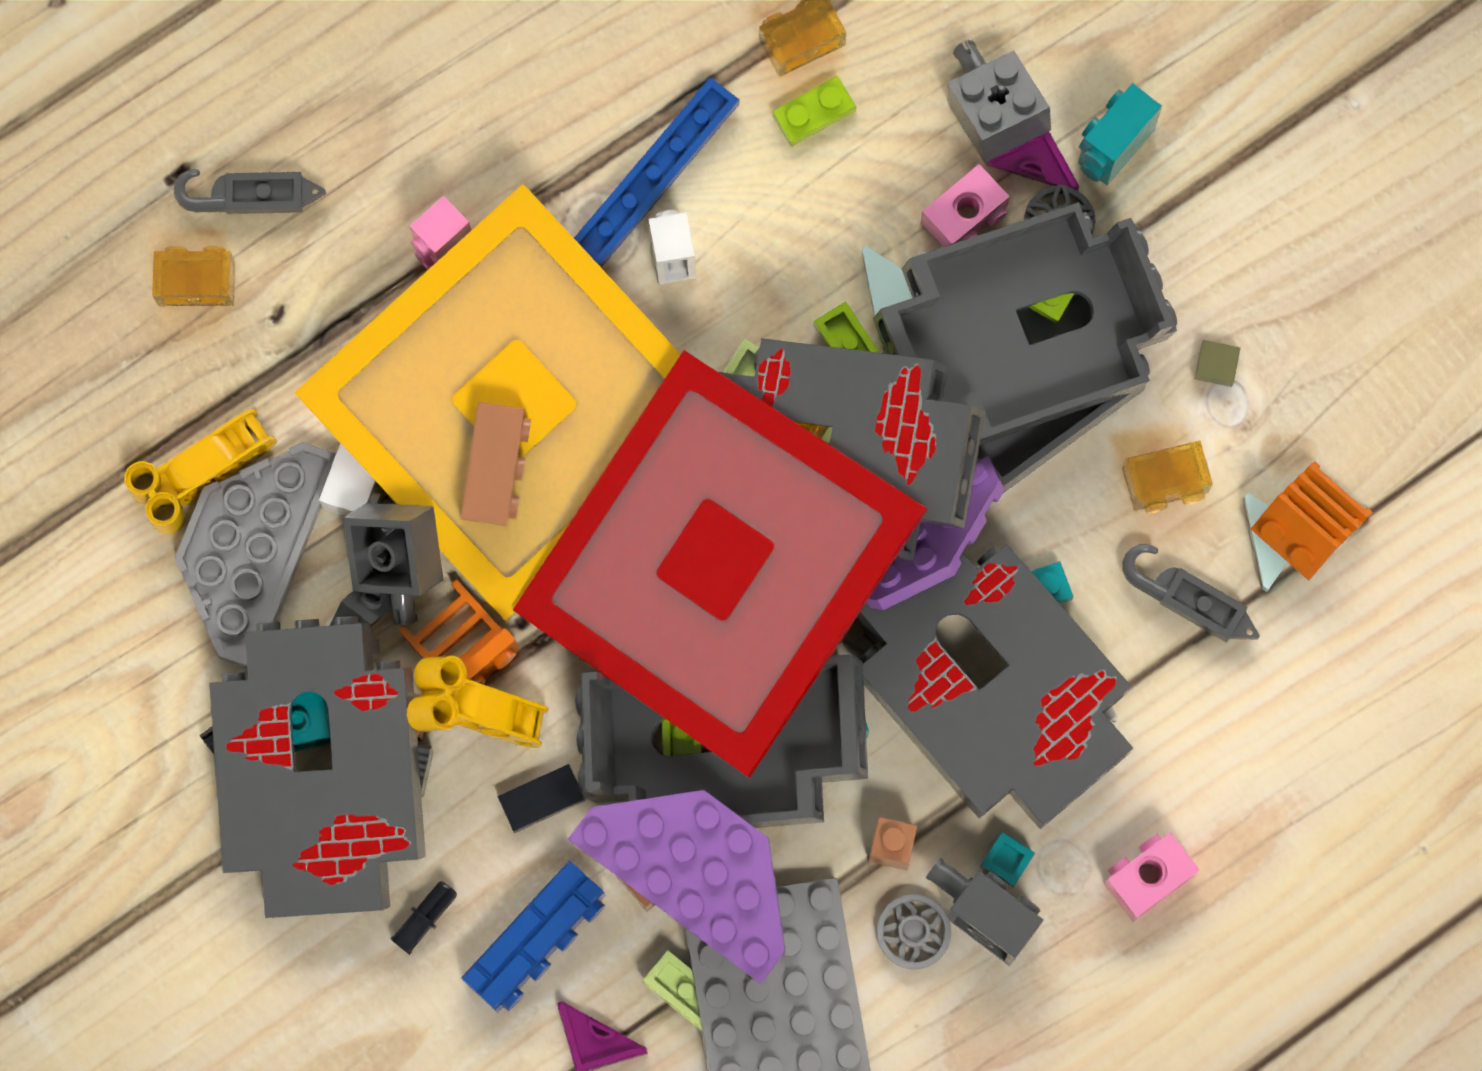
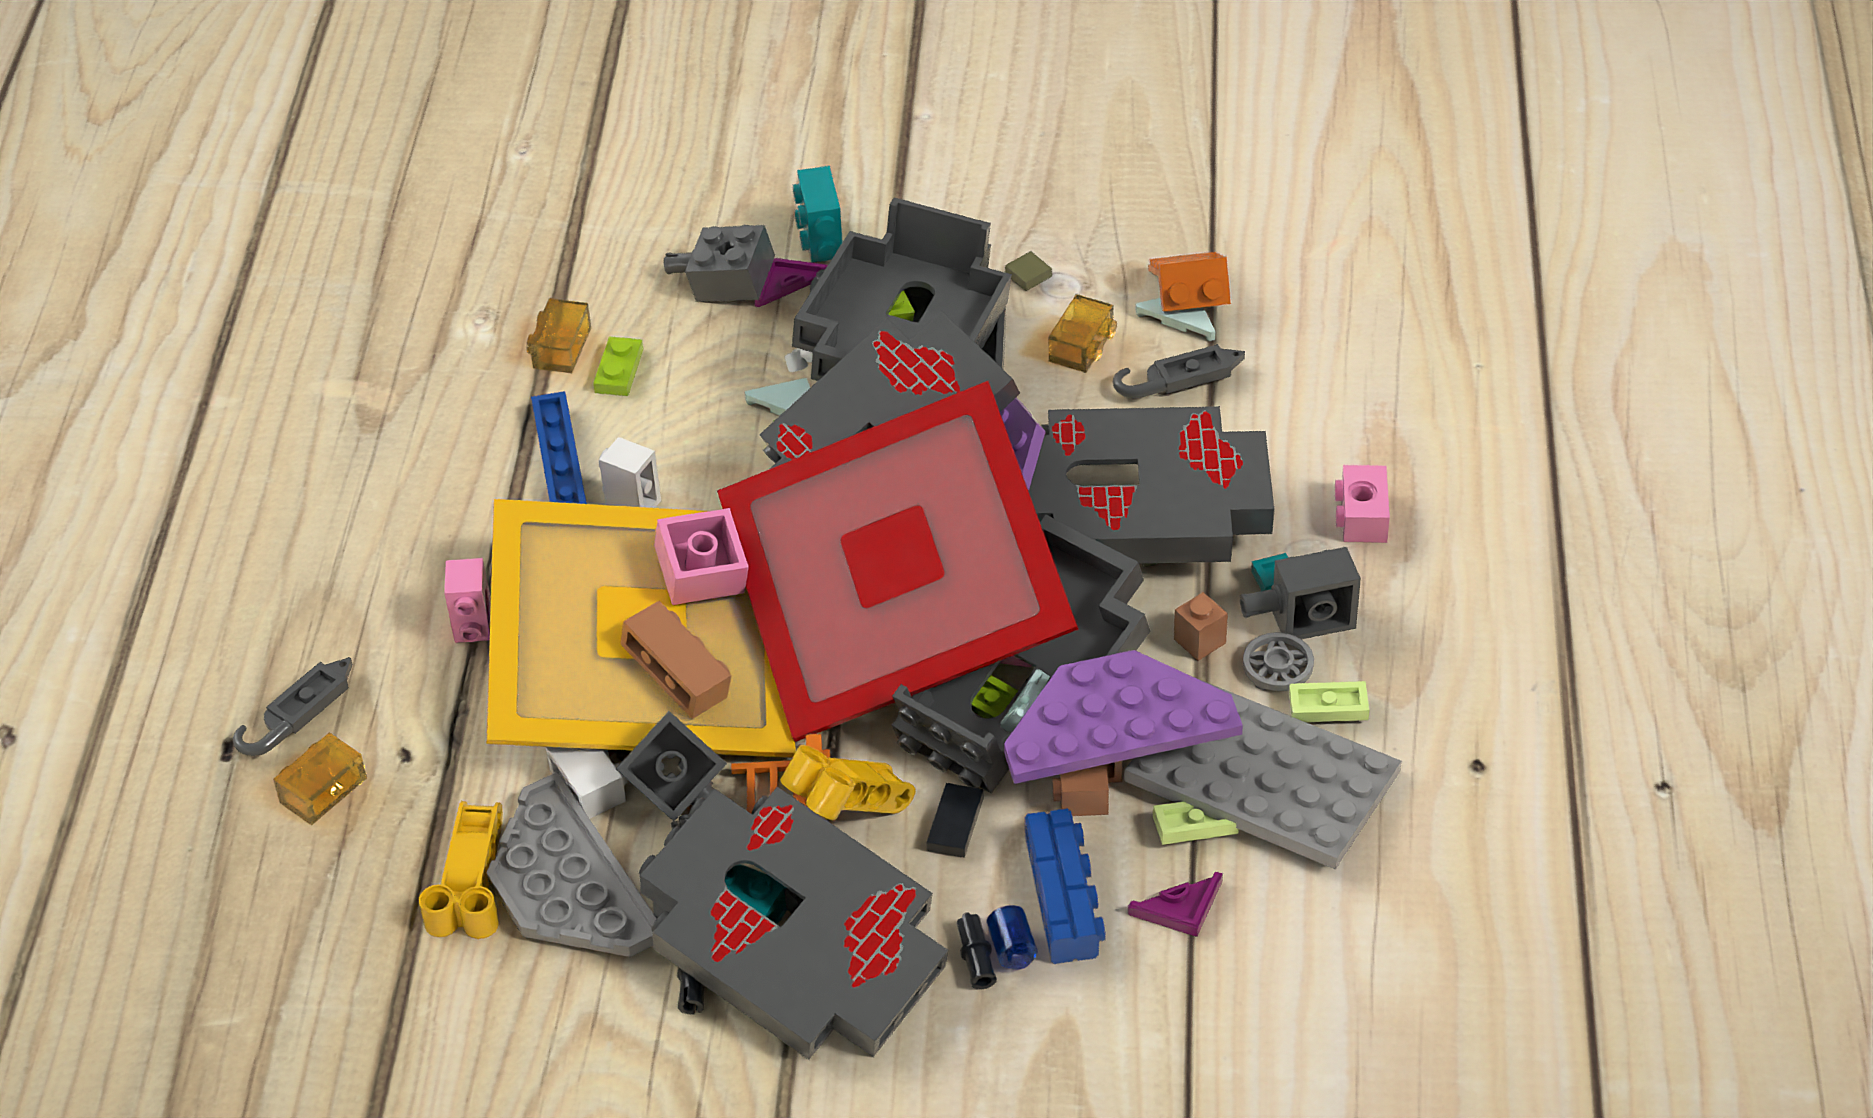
camera: 50 degrees left, 30 degrees down
bright pink brick [921,164,1010,247] -> none
none -> bright pink brick [654,508,748,605]
none -> clear blue brick [986,905,1038,970]
none -> light aqua tile [1000,669,1050,733]
none -> yellowish green plate [1289,681,1370,722]

